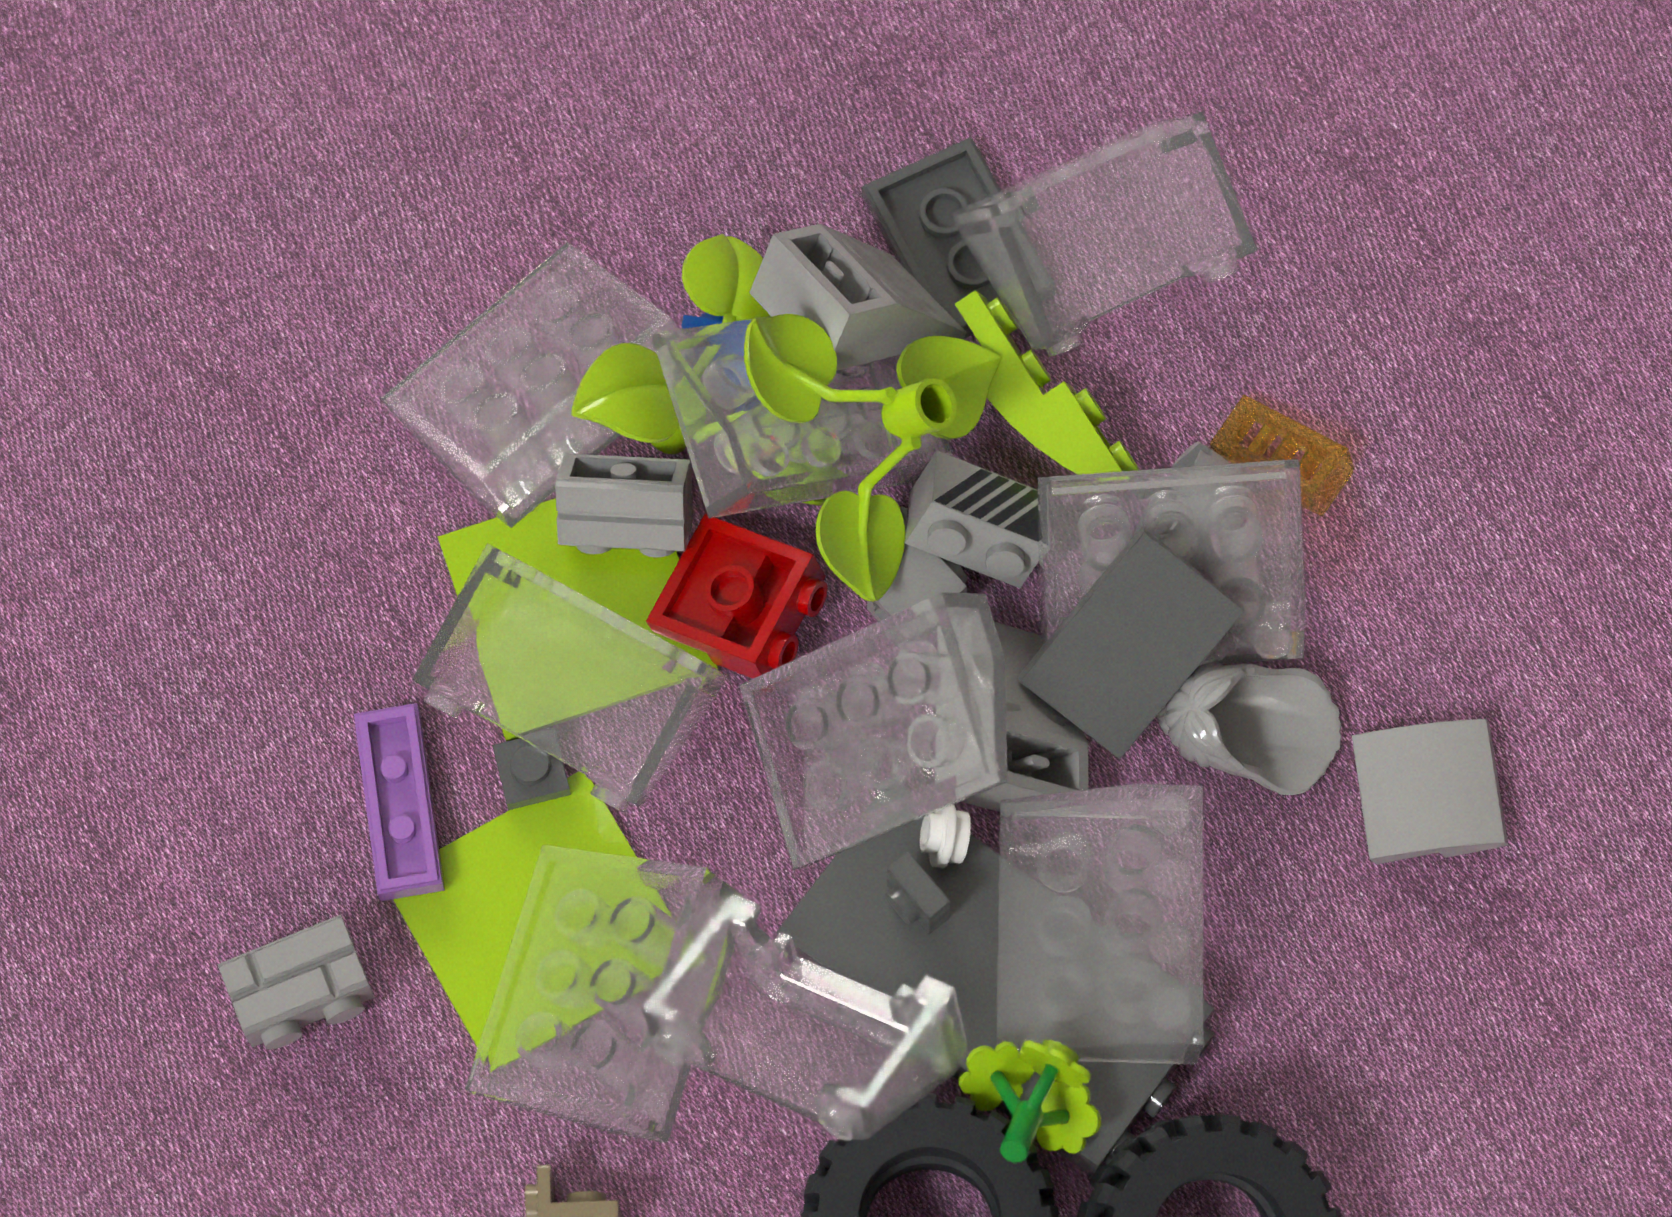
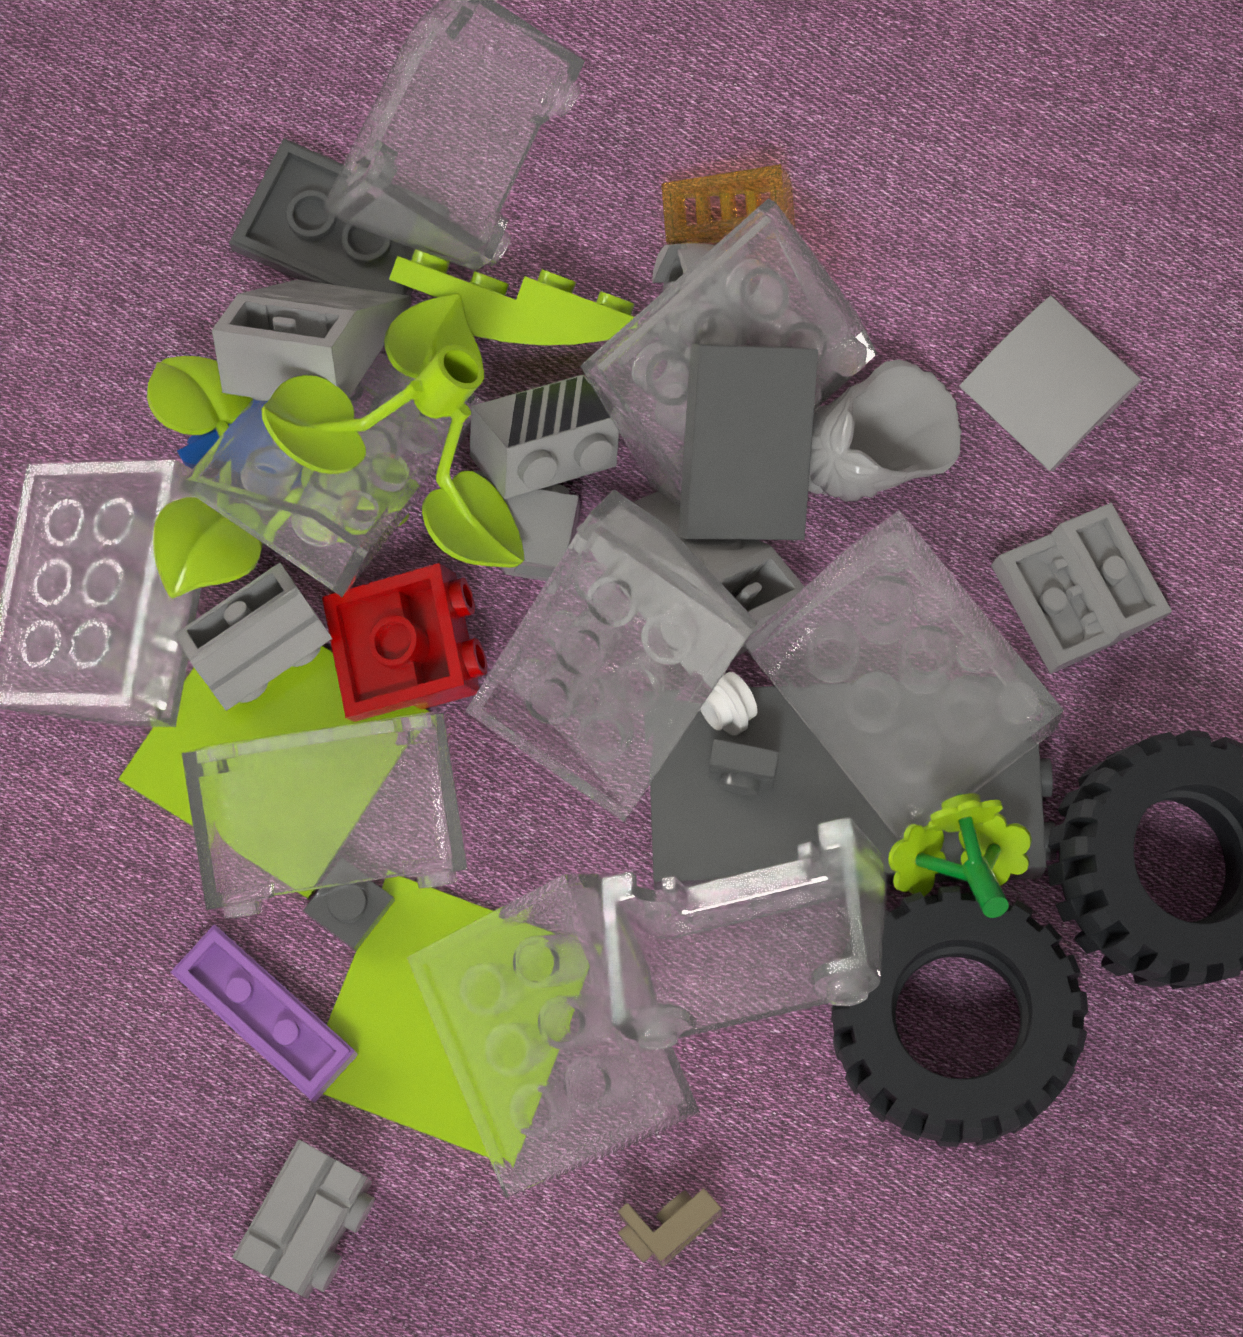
camera: 35 degrees left, 5 degrees up
none -> light grey slope [991,503,1172,674]

